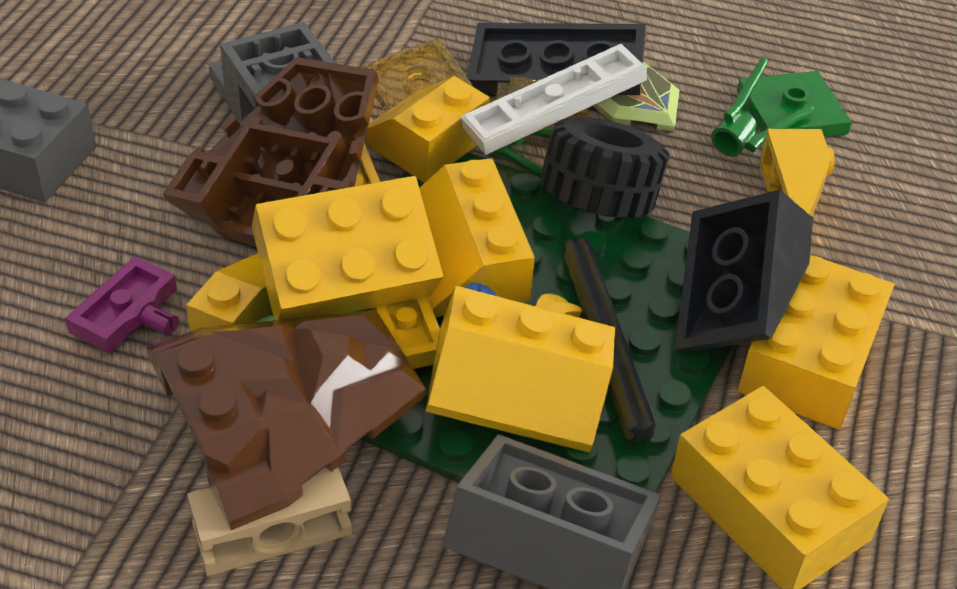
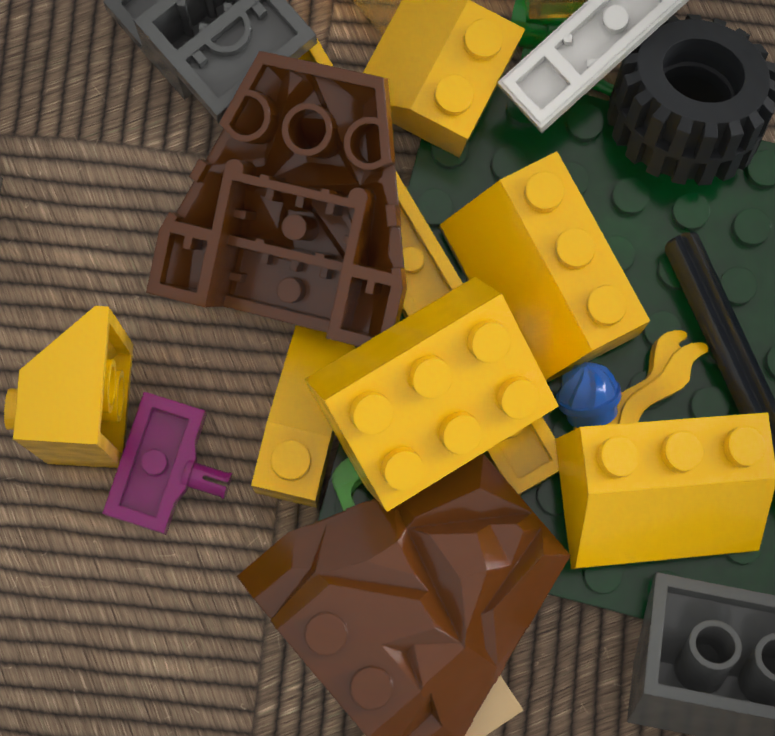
camera: 15 degrees left, 35 degrees up
none -> yellow slope [4,306,134,468]

